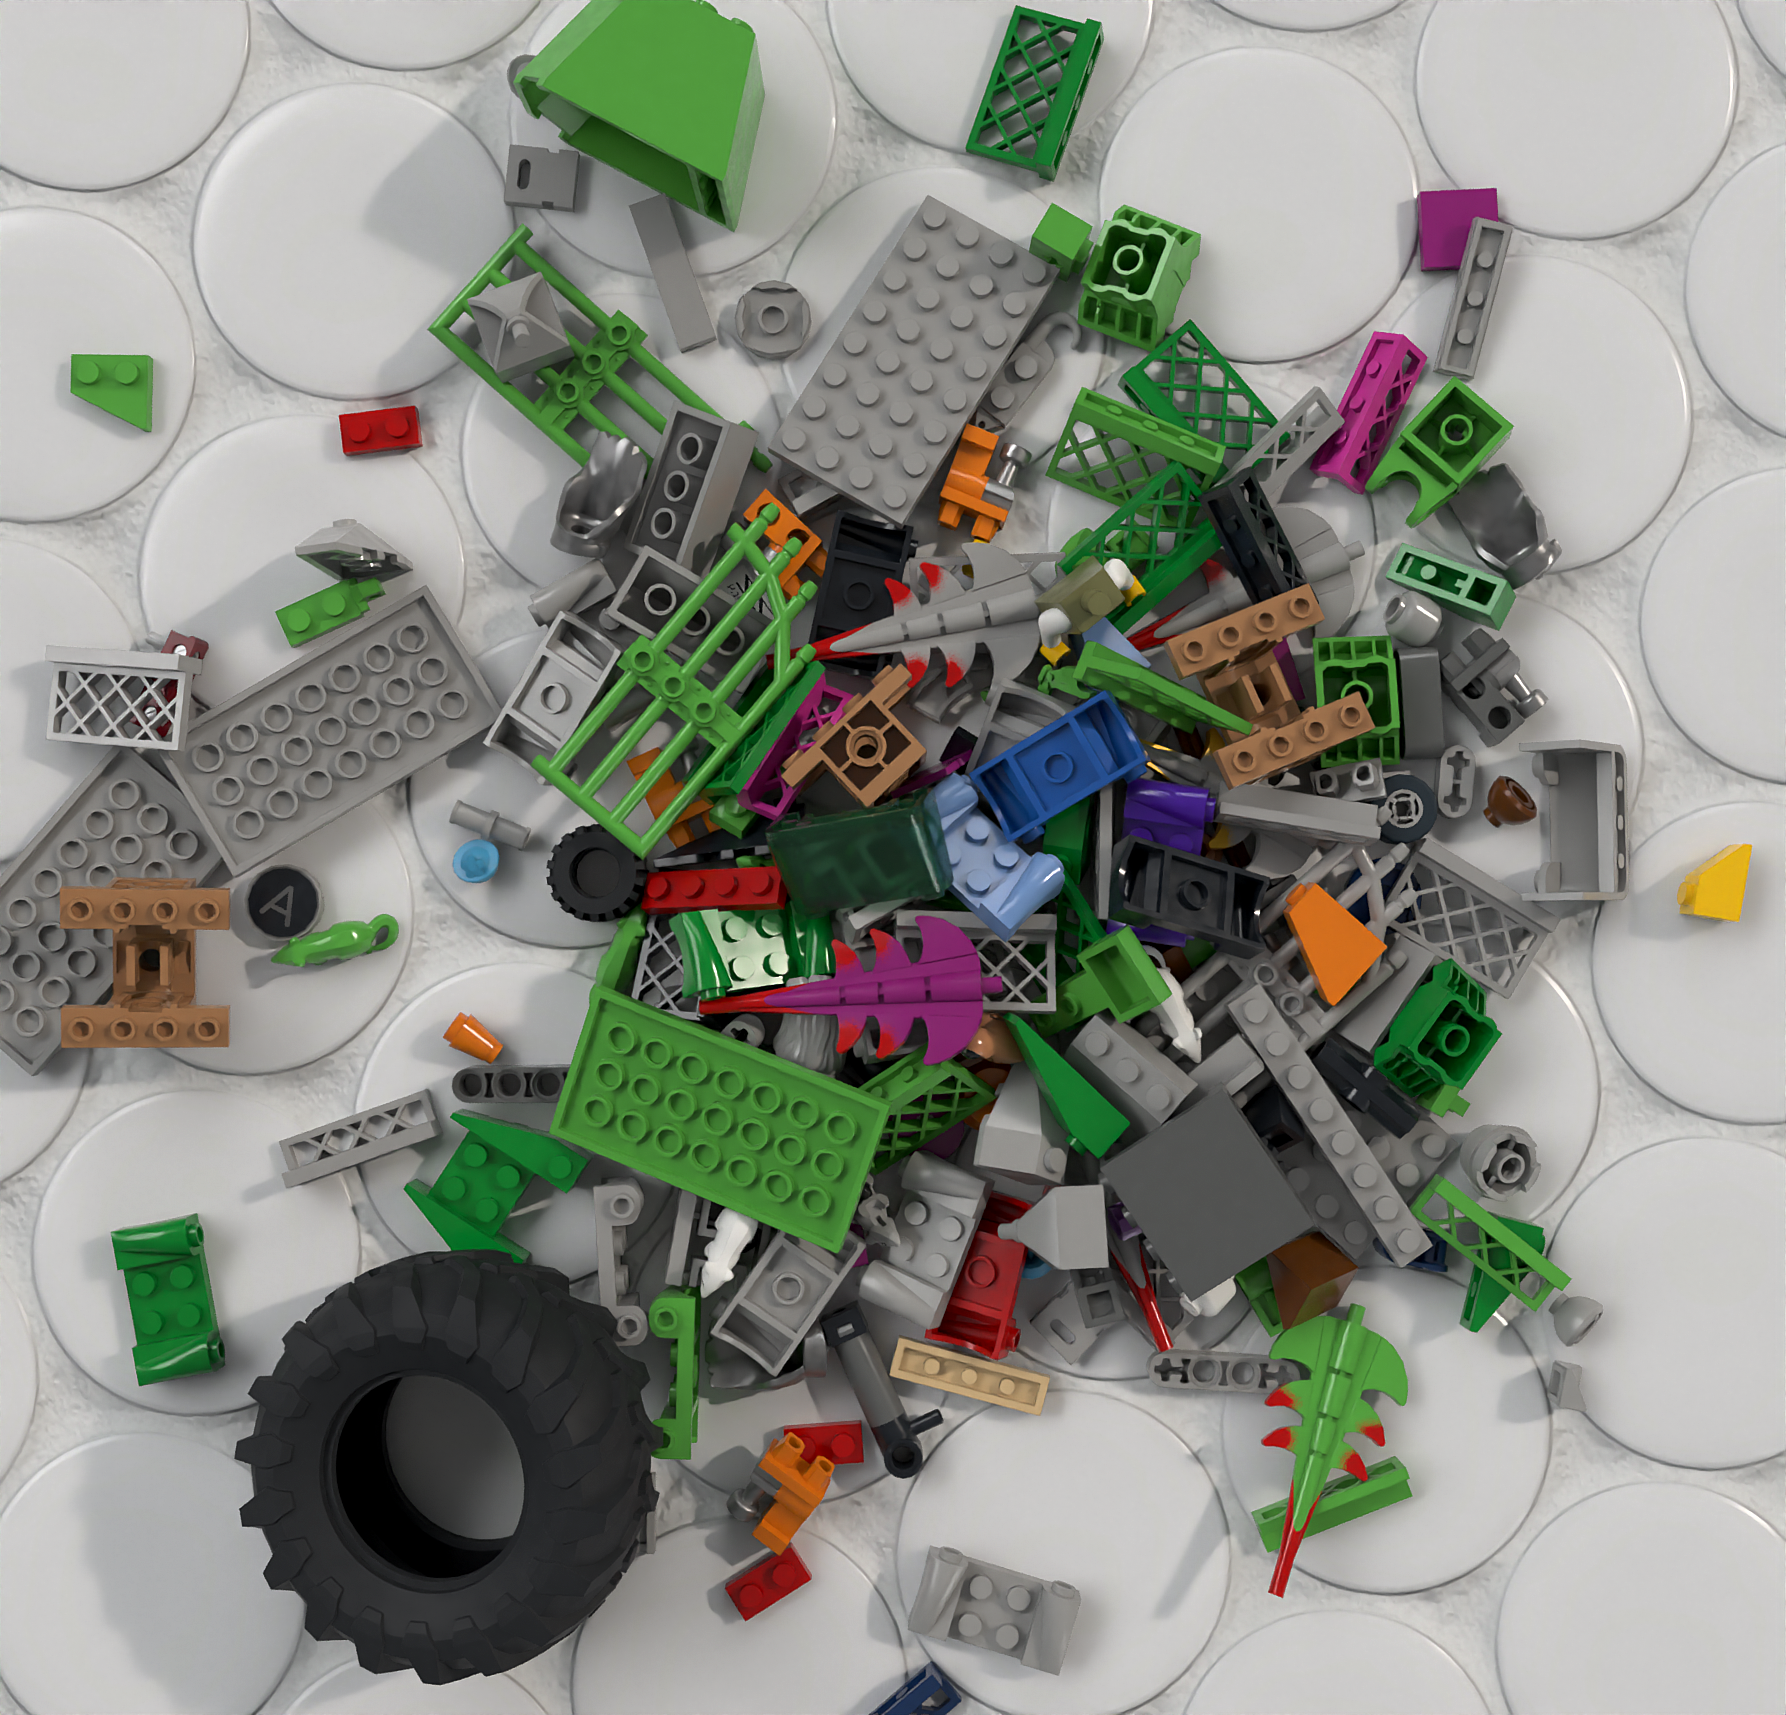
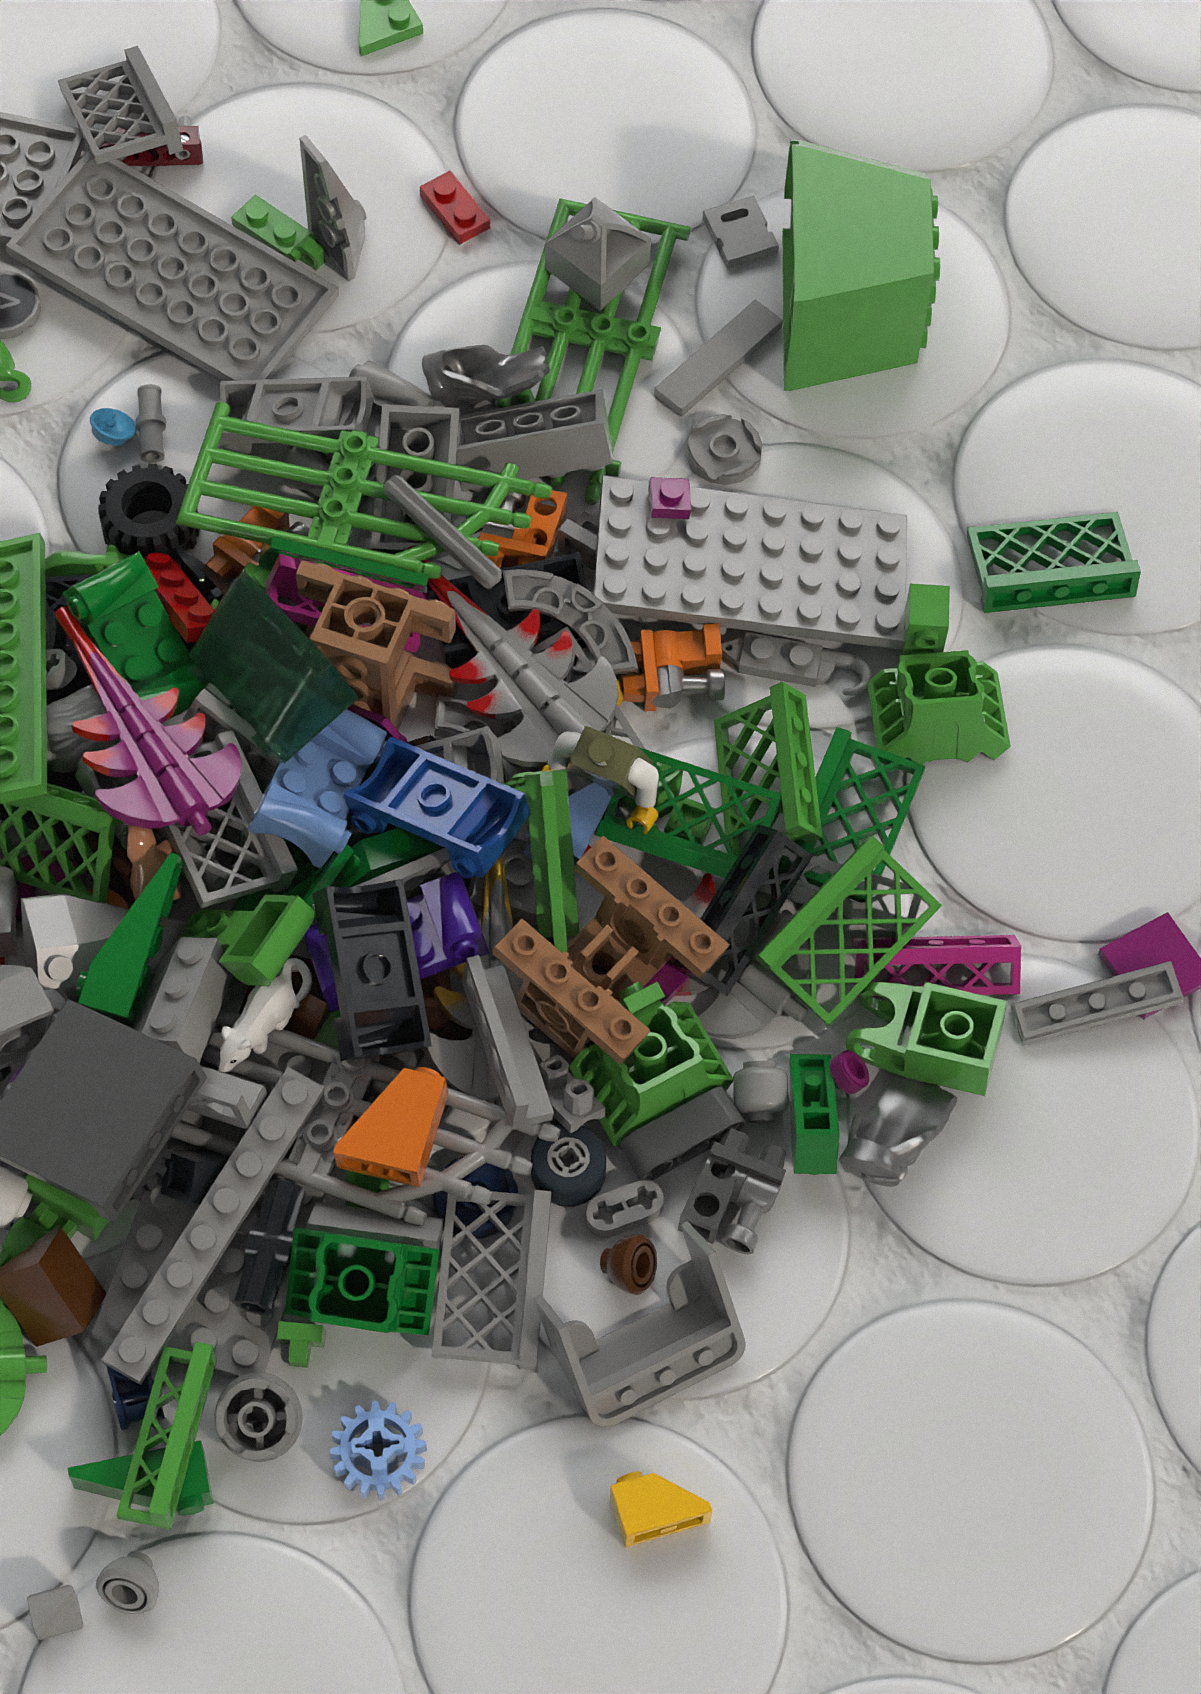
camera: 60 degrees right, 25 degrees down
none -> light blue gear [330,1400,427,1500]
none -> light grey axle [384,475,502,589]
none -> light grey tile [503,569,638,675]
none -> bright green plate [618,981,665,1014]
none -> plate [648,477,691,519]
none -> bright green fence [754,835,942,1026]
none -> magenta tile [830,1050,869,1094]

